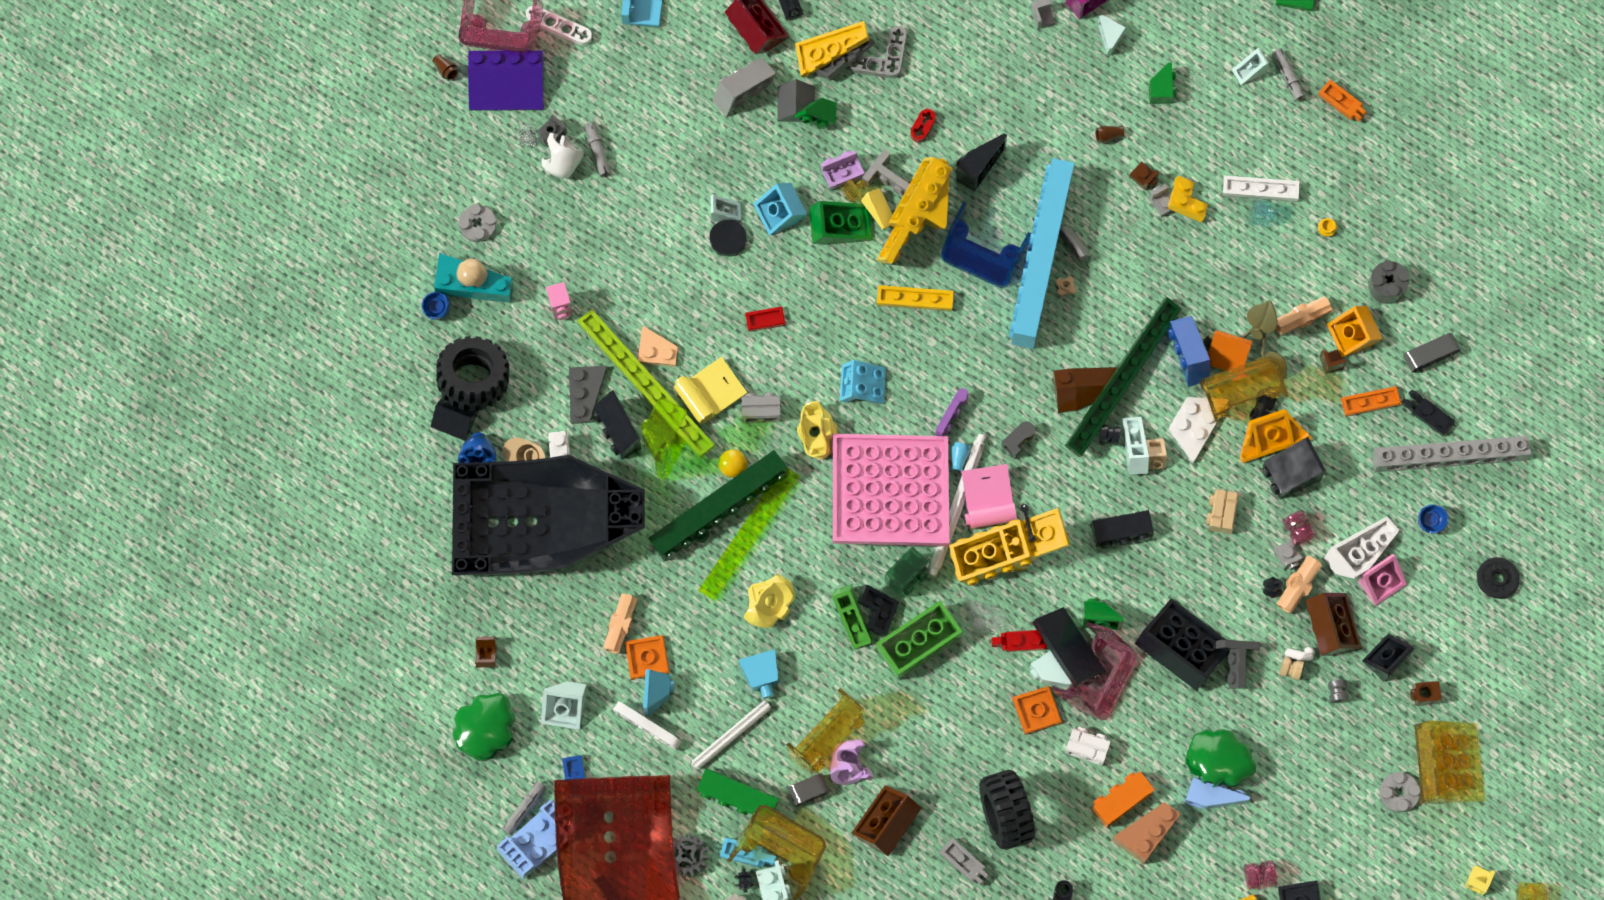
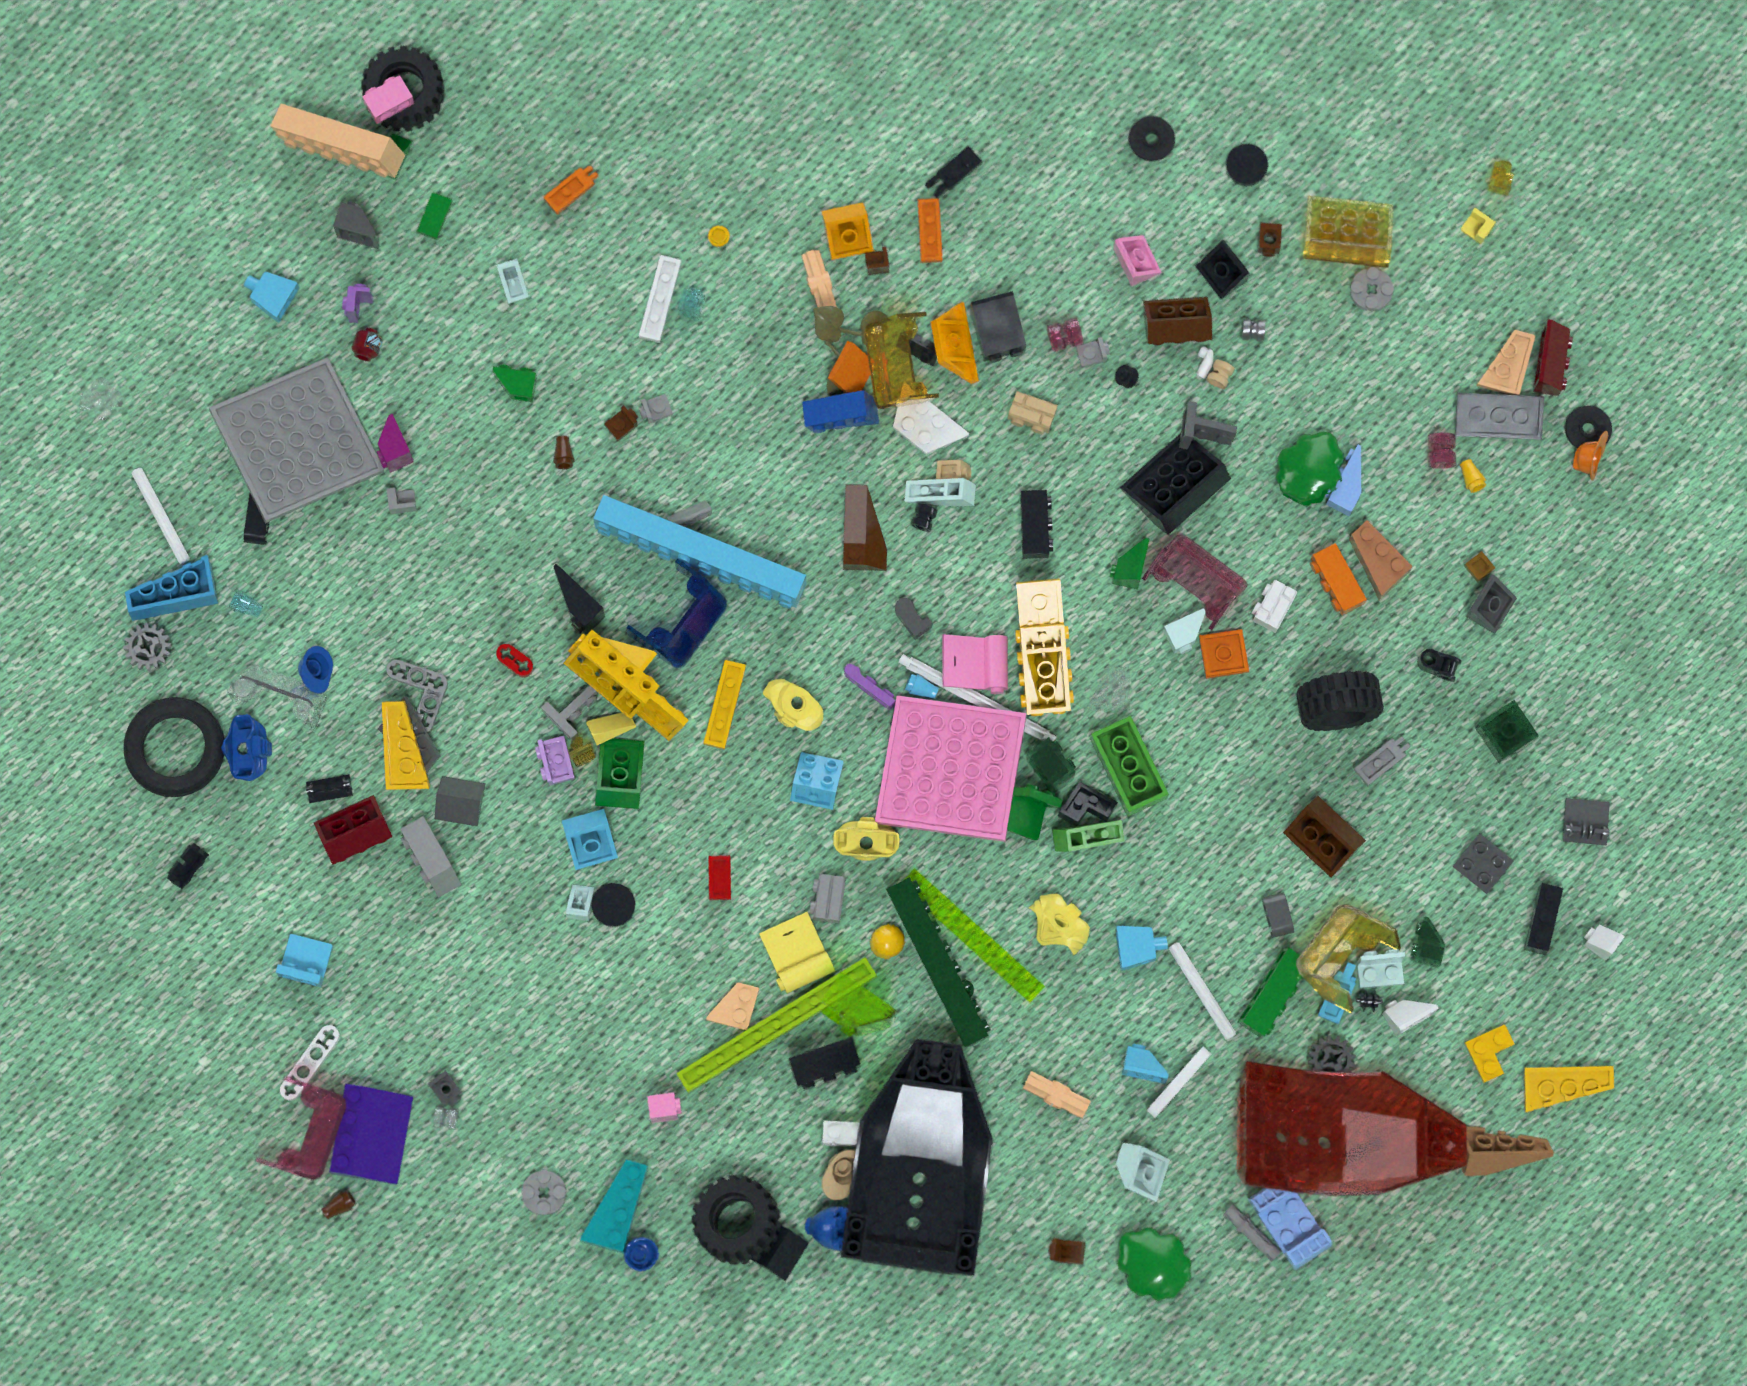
camera: 85 degrees left, 5 degrees up
tan hair [456,259,488,287] -> none
white piece [542,133,585,178] -> none
blue slope [562,755,587,798] -> none
dark grey wing [569,366,607,424] -> none
light grey pin [584,121,611,177] -> none
orange tile [625,635,670,680] -> none
clear yellow windscreen [786,688,865,773] -> none
green slope [795,98,837,129] -> none
lavender piece [830,739,873,785] -> none
red hinge [991,630,1046,652] -> none
black hinge [1020,504,1036,543] -> none
black tile [1032,607,1105,686] -> none
tan plate [1056,276,1076,296] -> none
dark green plate [1064,297,1182,457] -> none
light aqua slope [1098,15,1125,56] -> none
yellow plate [1168,175,1208,222] -> none
light grey pin [1272,48,1306,101] -> none
light nougat piece [1277,556,1322,614] -> none
white wedge [1324,516,1399,579] -> none
dark grey brick [1368,260,1409,304] -> none
light grey brick [1372,436,1531,473] -> none
dark grey beam [1403,333,1461,373] -> none
blue hair [1418,504,1449,534] -> none
none -> light yellow piece [763,679,823,731]
none -> green bracket [1007,784,1062,840]
none -> black tile [1225,144,1269,186]

